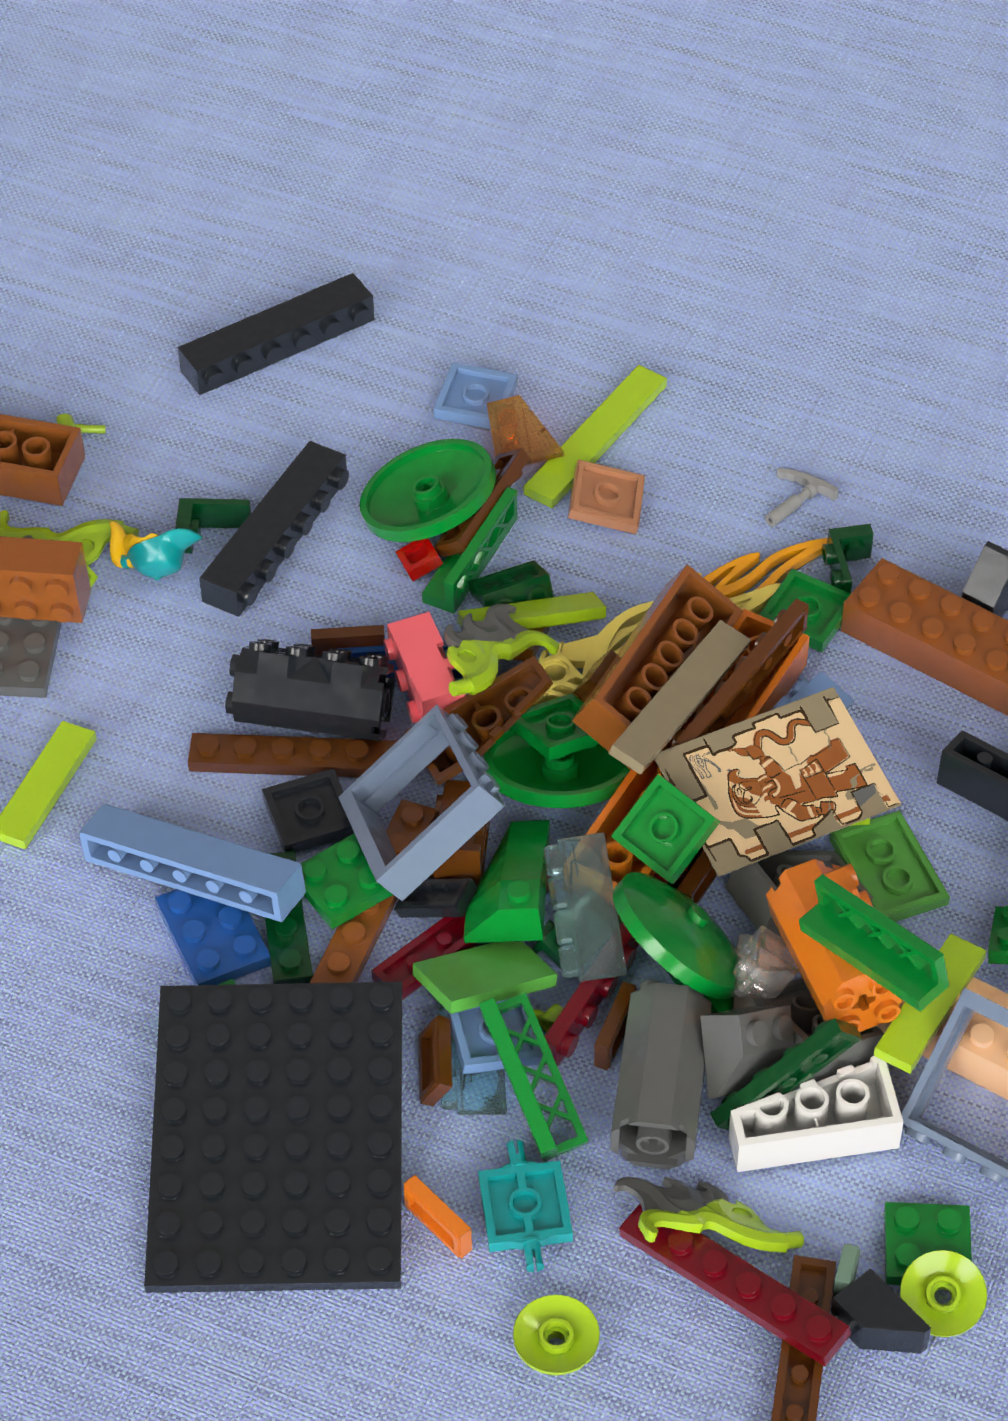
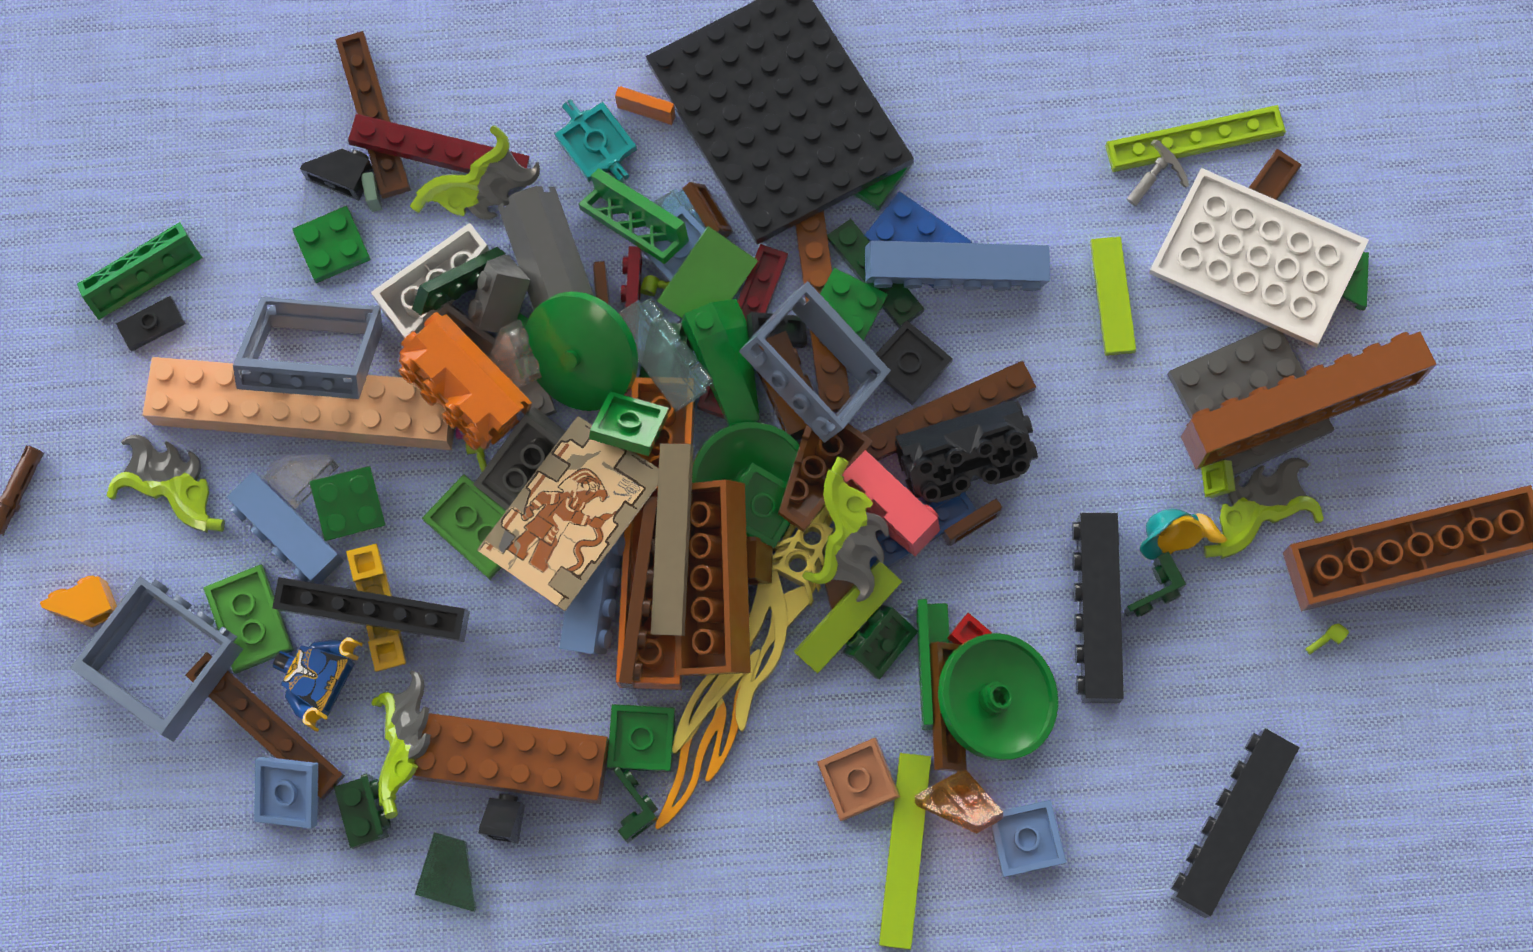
camera: 155 degrees right, 25 degrees up
lime dish [513,1295,600,1375] -> none
light grey piece [765,468,838,527] -> none
green fence [799,874,949,1012] -> none
lime tile [874,933,987,1074] -> none
lime dish [900,1250,987,1337] -> none

